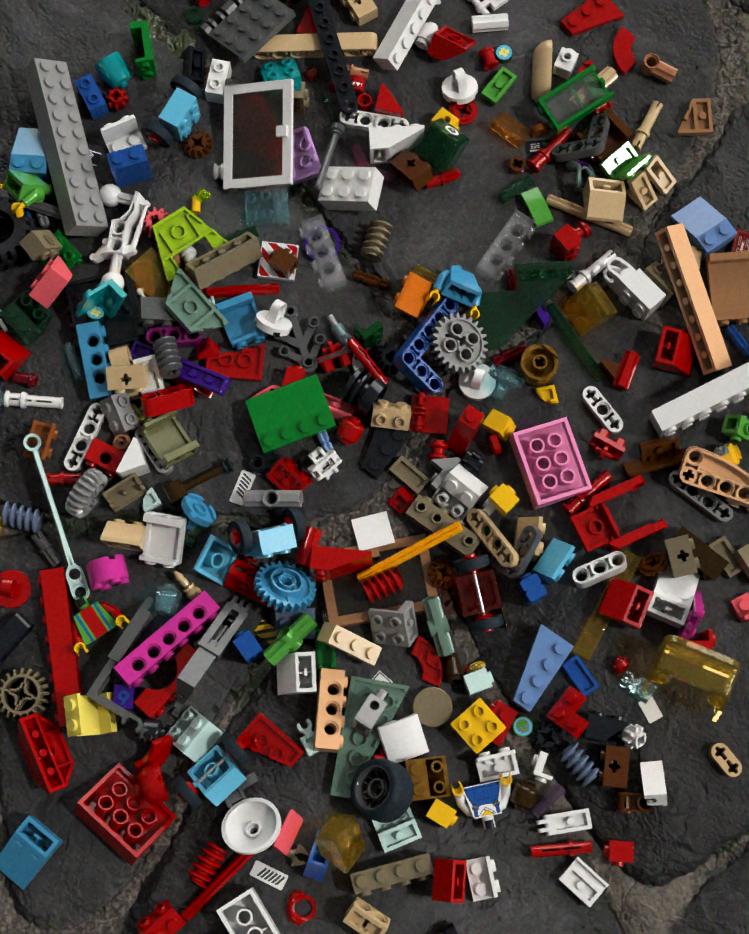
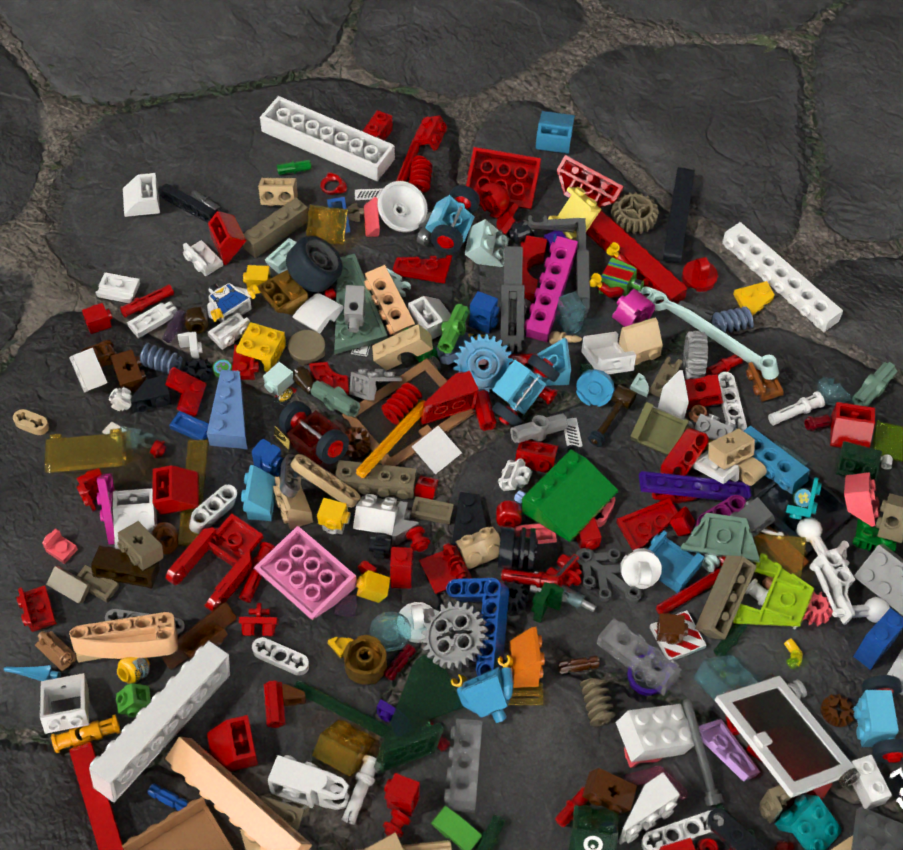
camera: 150 degrees right, 20 degrees down
dark grey piece [153,336,183,379] -> none

